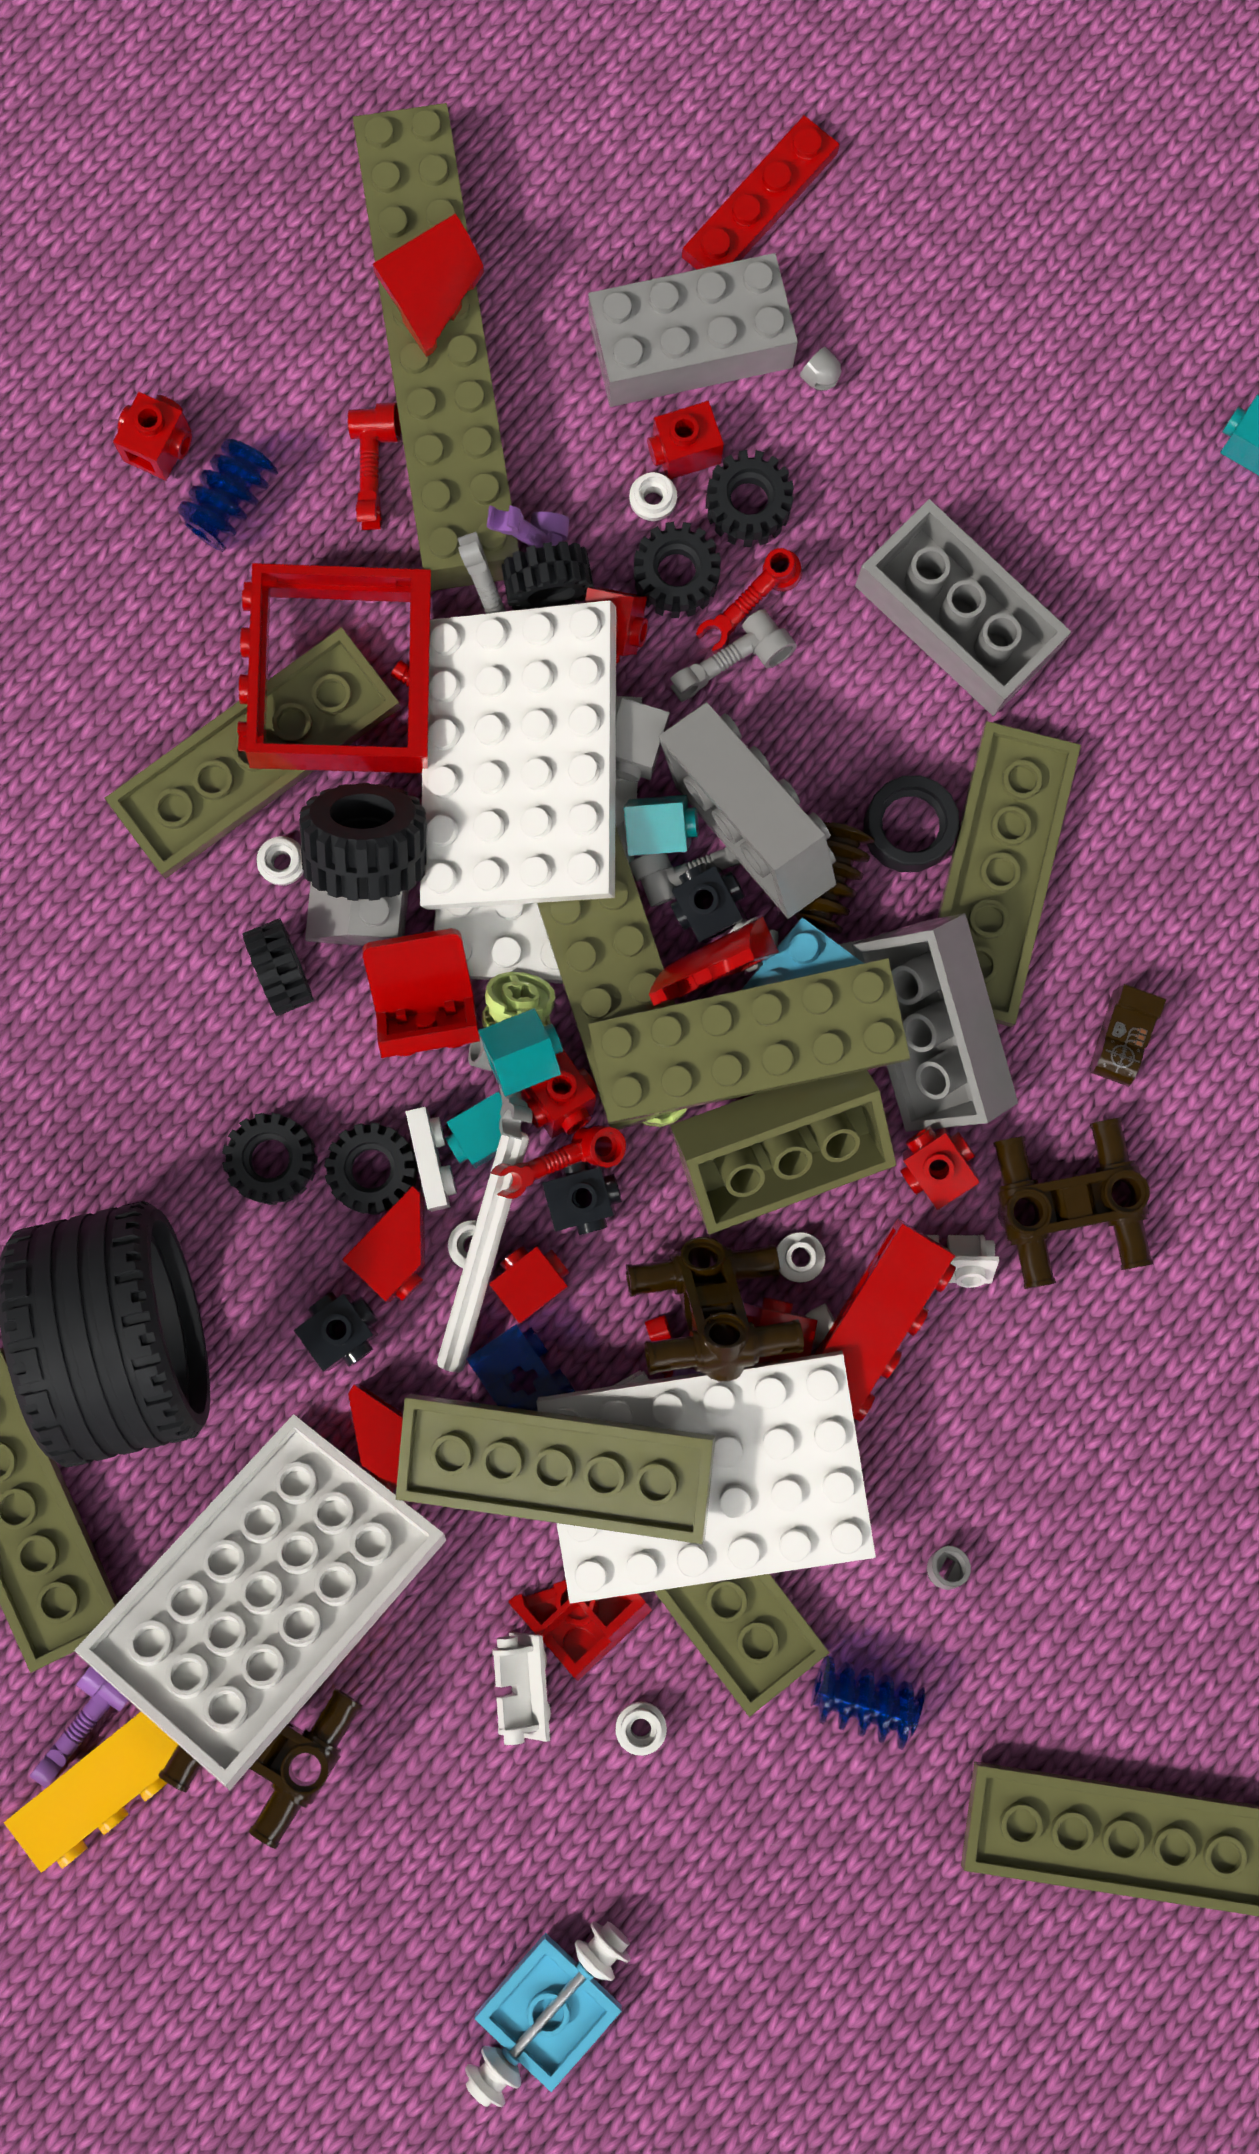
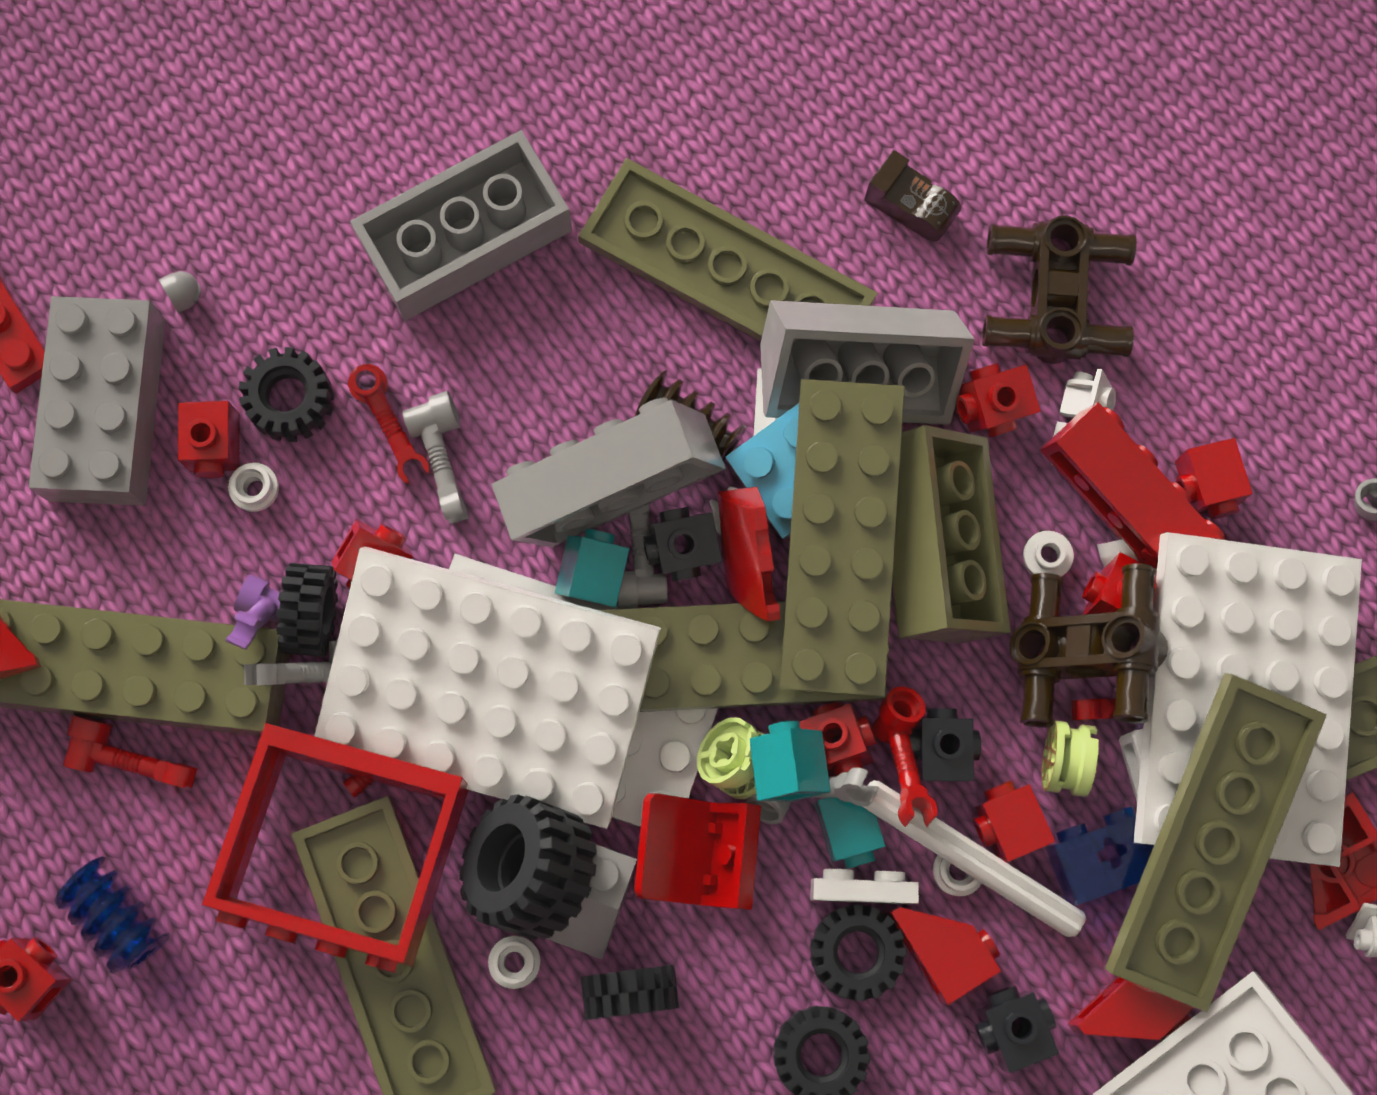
camera: 70 degrees left, 5 degrees down
light grey brick [616,698,670,782] -> none
black tyre [634,522,721,618] -> none
black tyre [863,775,959,872] -> none
none -> yellowish green wheel [1041,720,1099,797]
none -> red brick [1175,438,1253,520]

